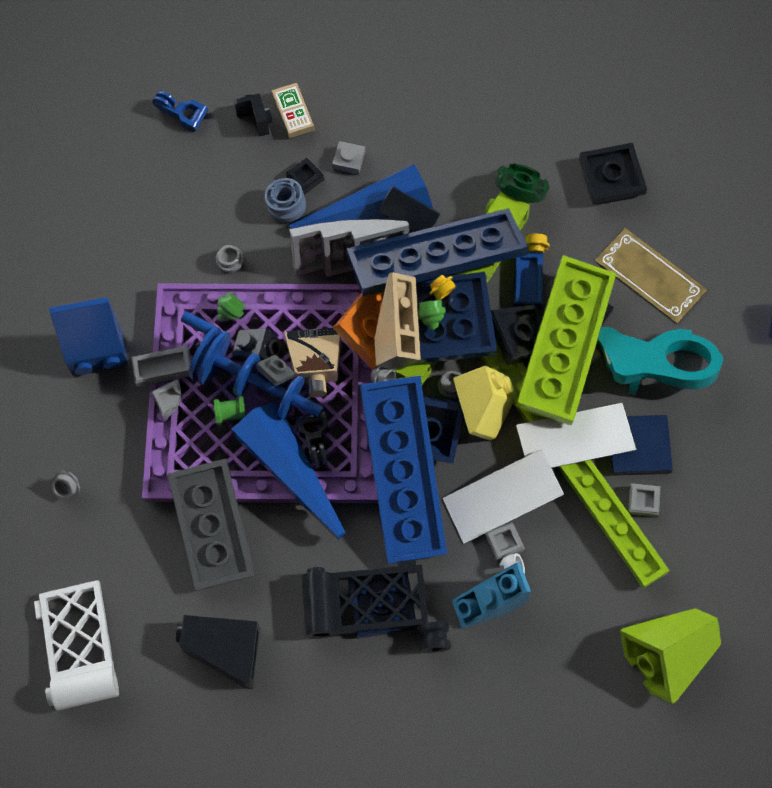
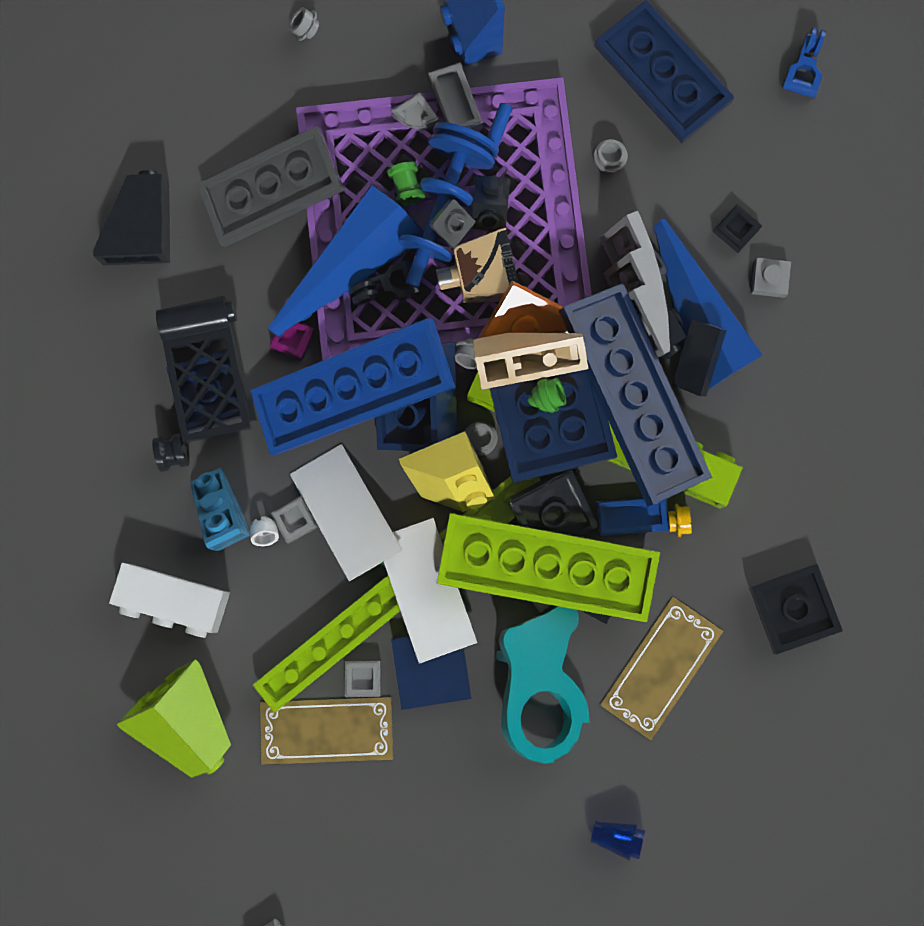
camera: 85 degrees right, 15 degrees up
white piece [34,580,119,711] -> none
bright green plate [217,292,246,322] -> none
black bracket [234,93,273,137] -> none
sand blue wheel [264,178,306,223] -> none
tile [272,83,315,139] -> none
yellow plate [430,275,456,300] -> none
dark green tile [494,163,549,203] -> none
none -> white brick [109,563,230,638]
none -> pearl gold sticker [260,697,393,765]
none -> magenta tile [269,322,315,361]
none -> dark blue plate [594,0,734,144]

